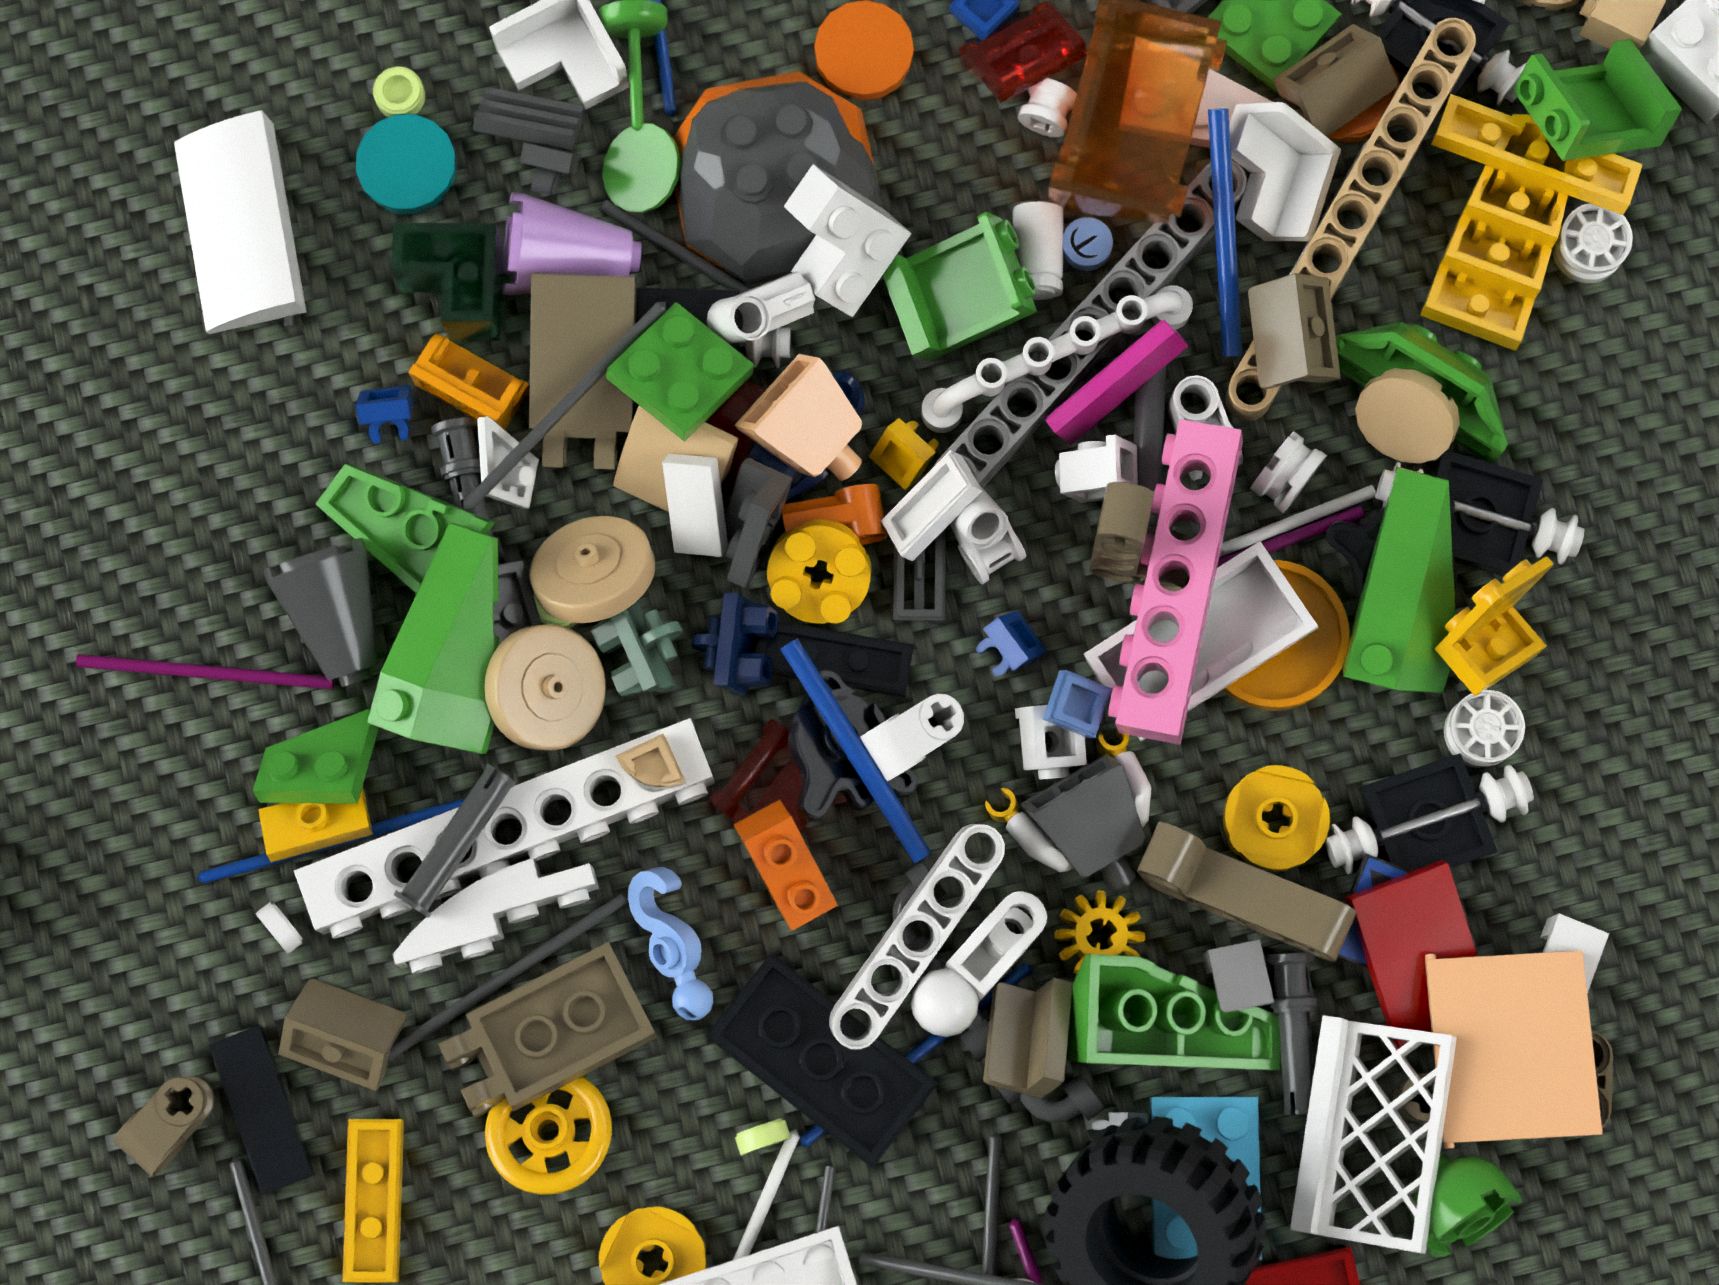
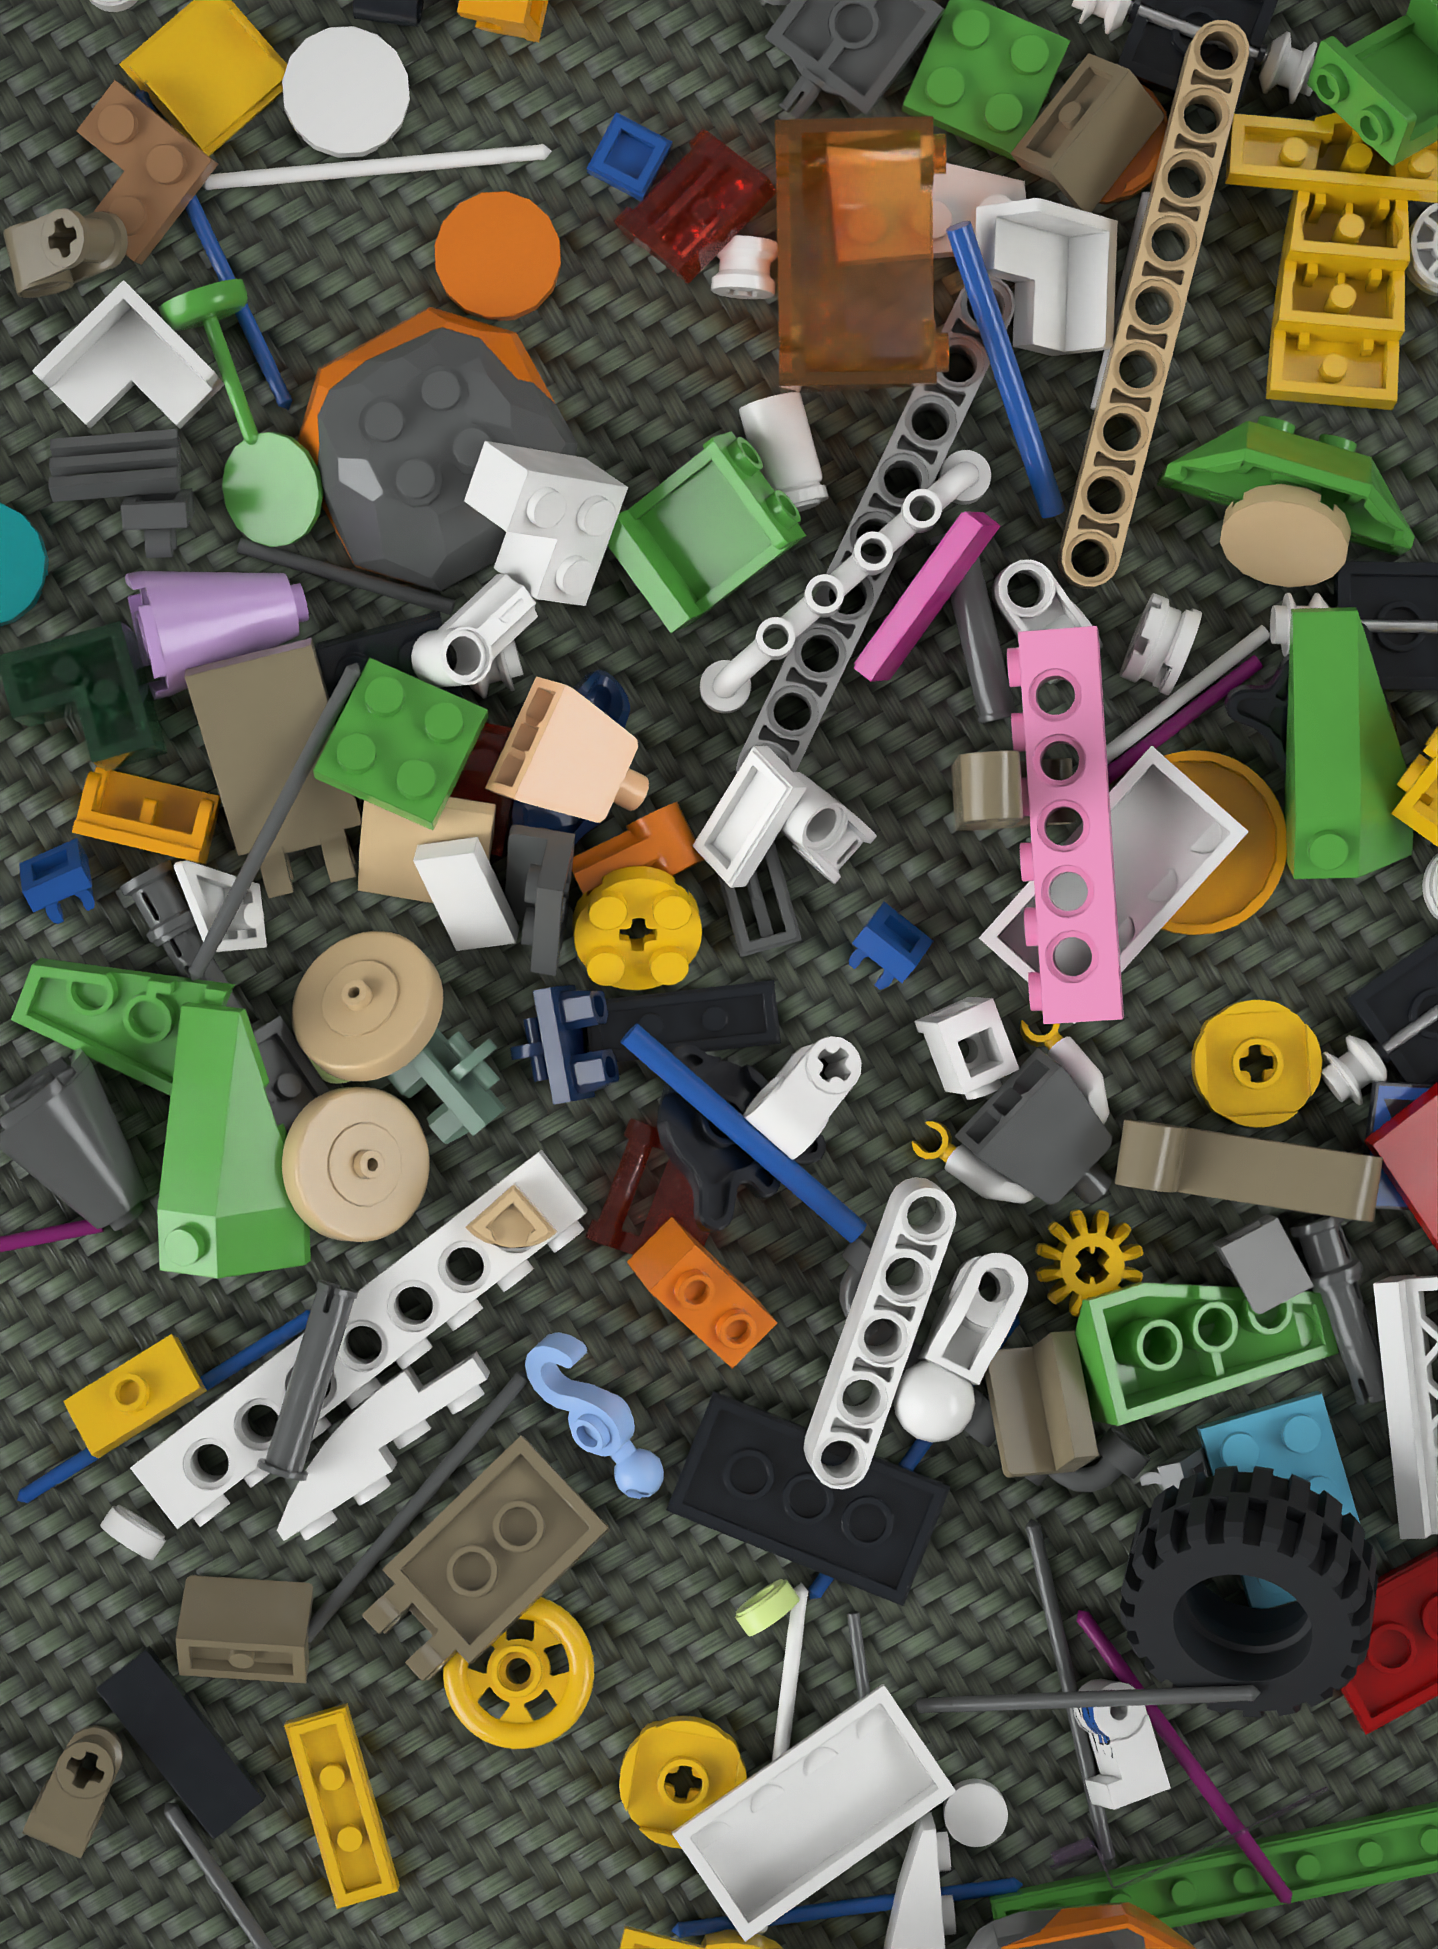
camera: 20 degrees left, 10 degrees up
bright green wing [253,709,379,804] -> none
yellow tile [869,418,939,491] -> none
medium blue tile [1042,670,1112,738] -> none
white brick [1055,435,1138,503] -> none
light blue tile [1063,217,1113,271] -> none
dark tan panel [1248,273,1341,389] -> none

